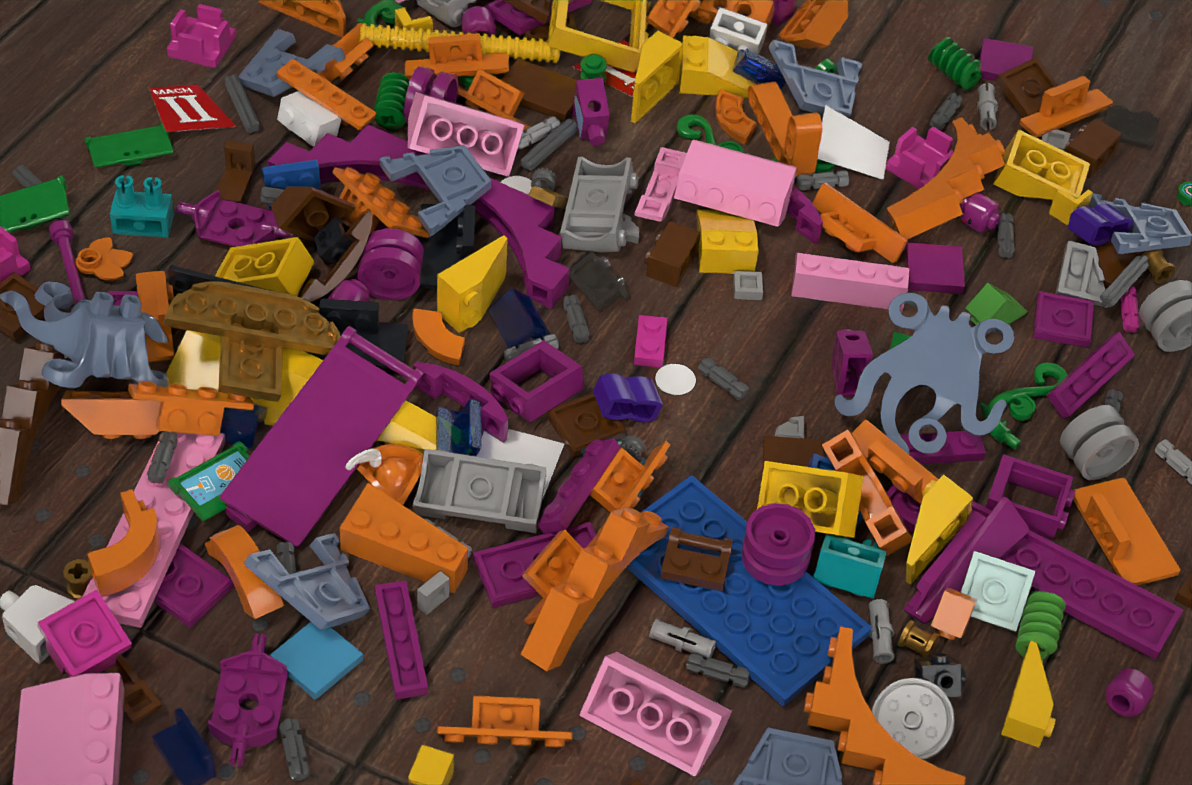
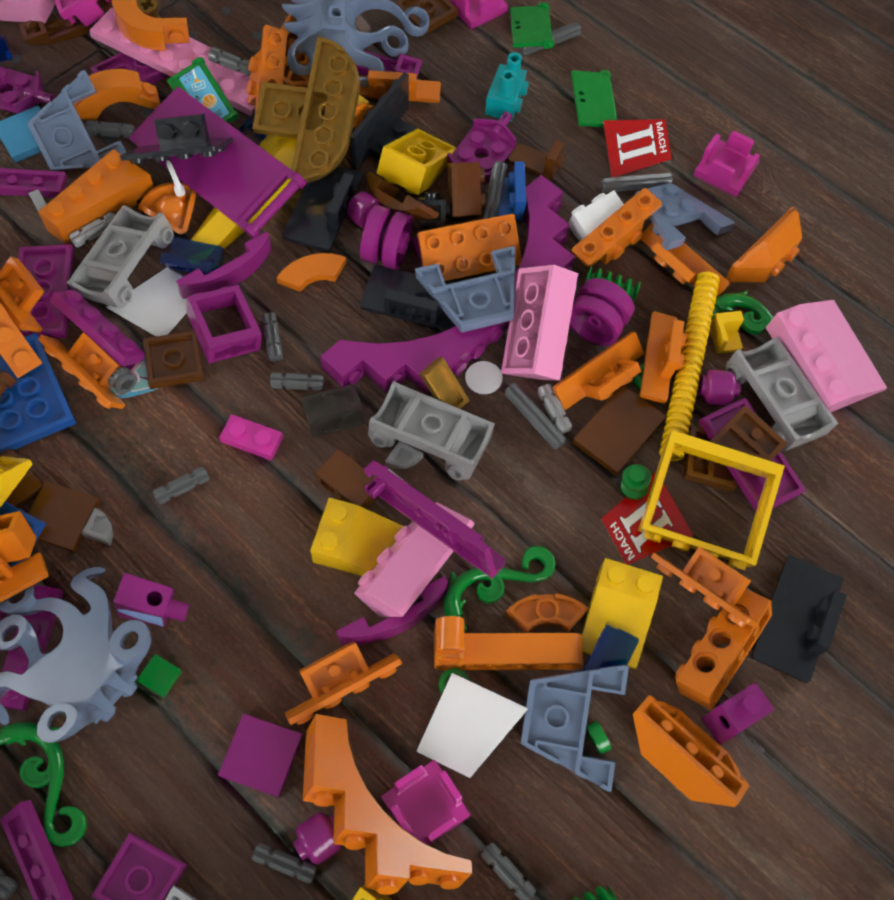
camera: 105 degrees right, 15 degrees up
magenta piece [49,220,86,305] -> none
orange plate [76,237,133,280] -> none
yellow slope [437,235,508,333] -> none
clear blue panel [489,288,550,349] -> none
dark grey bush [531,168,557,191] -> none
magenta torso [573,78,609,146] -> none
dark purple brick [593,374,663,422] -> none
yellow slope [631,31,683,123] -> none
bright pink slope [635,147,687,222] -> none
white sticker [655,364,696,395] -> none
white brick [710,8,767,60] -> none
light grey tile [733,271,763,300] -> none
bright pink slope [791,253,909,311] -> none
dark grey axle [797,170,849,191] -> none
bright green slope [966,283,1028,325] -> none
none -> black bracket [120,114,233,164]
none -> magenta piece [364,460,505,579]

